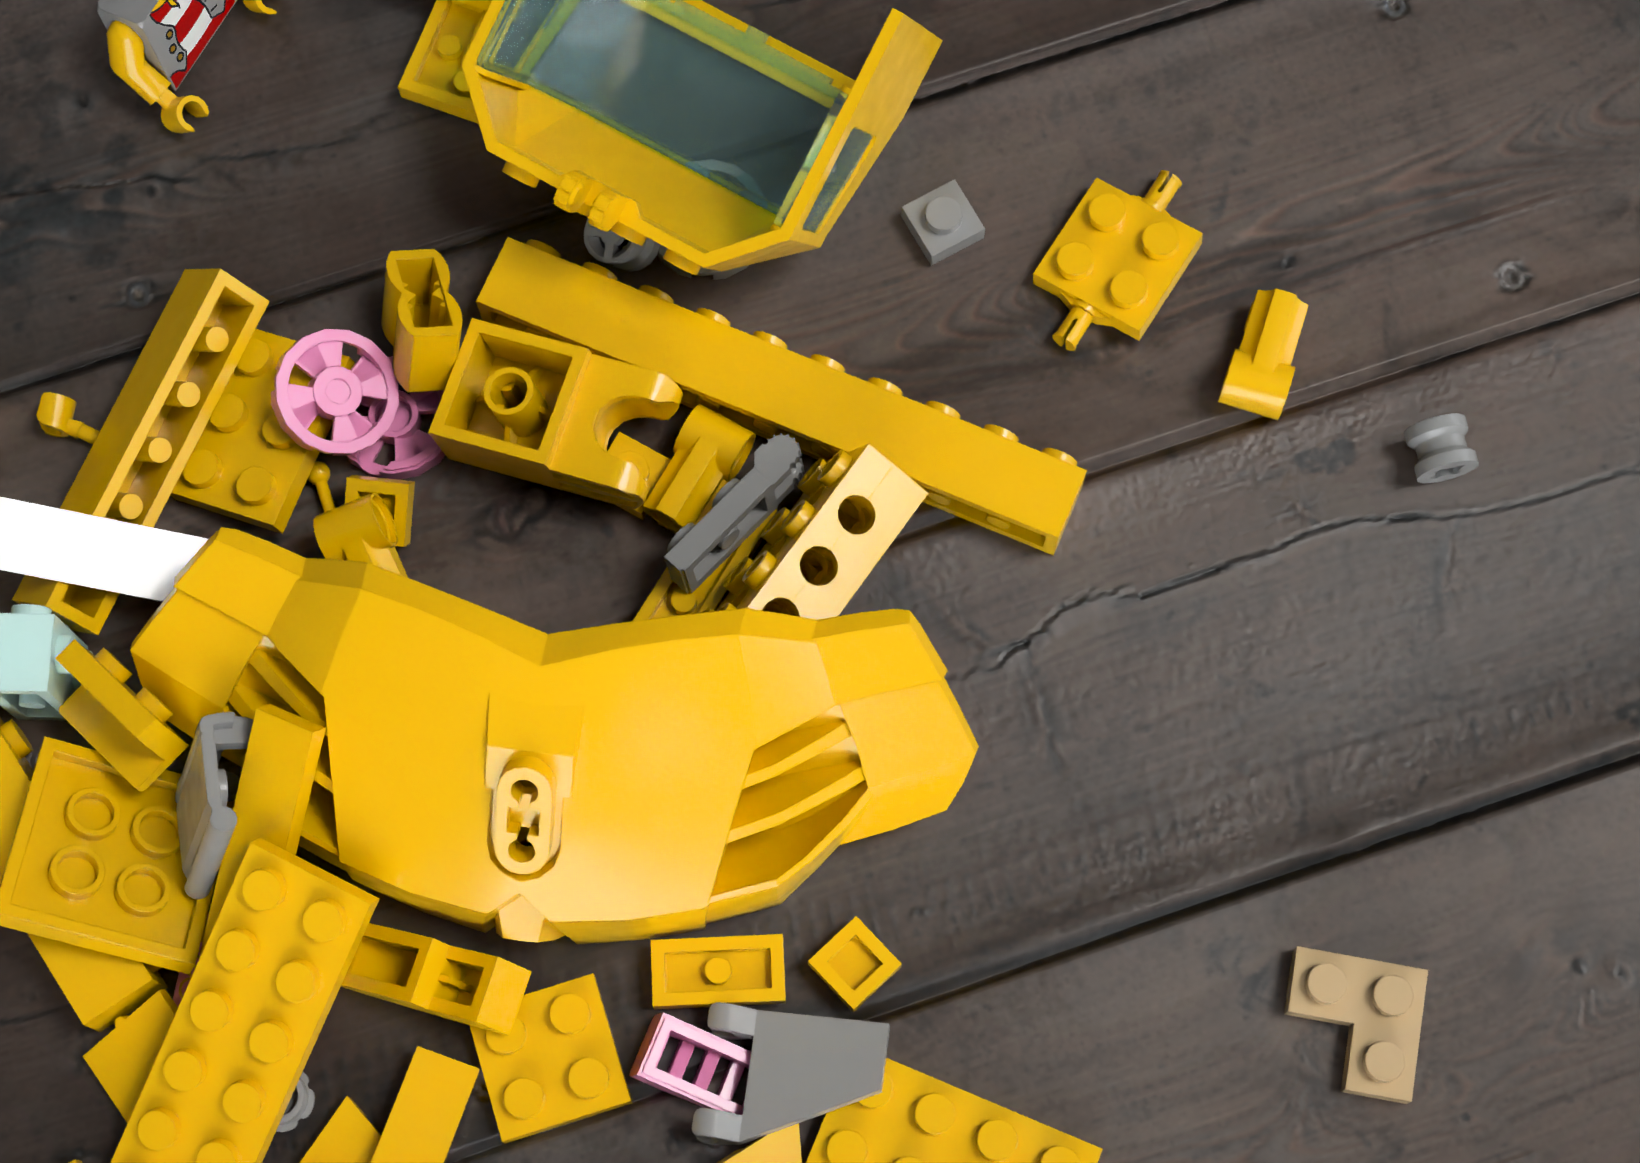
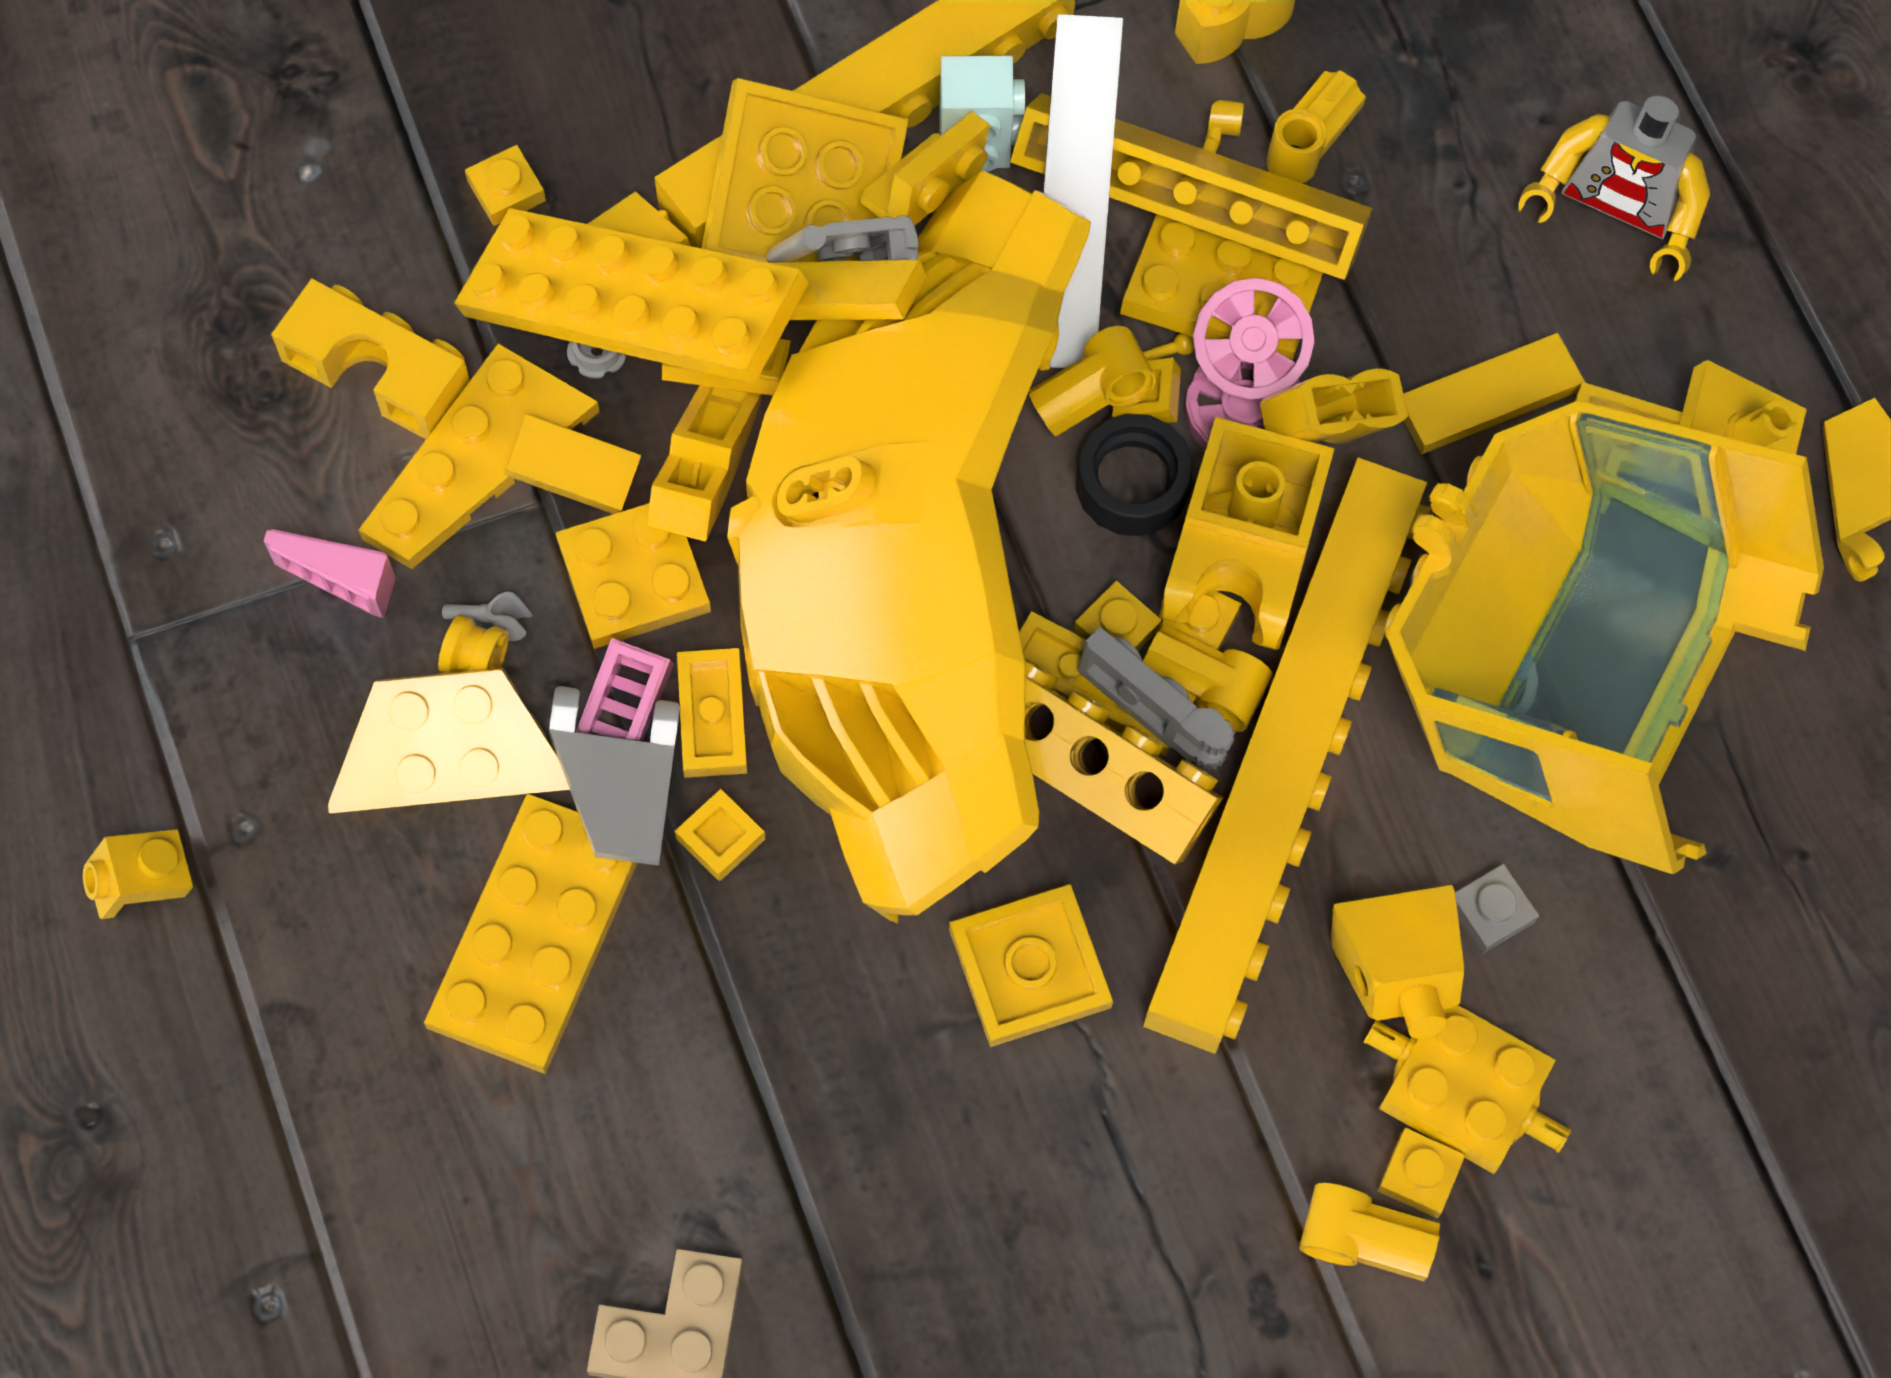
camera: 85 degrees right, 5 degrees down
none -> yellow plate [949,884,1113,1047]
none -> yellow plate [1074,581,1162,651]
none -> black tyre [1076,414,1193,536]
none -> yellow piece [1266,70,1366,183]
none -> yellow torso [1330,885,1464,1039]
none -> yellow plate [1377,1128,1465,1219]
none -> yellow tile [1403,333,1585,455]

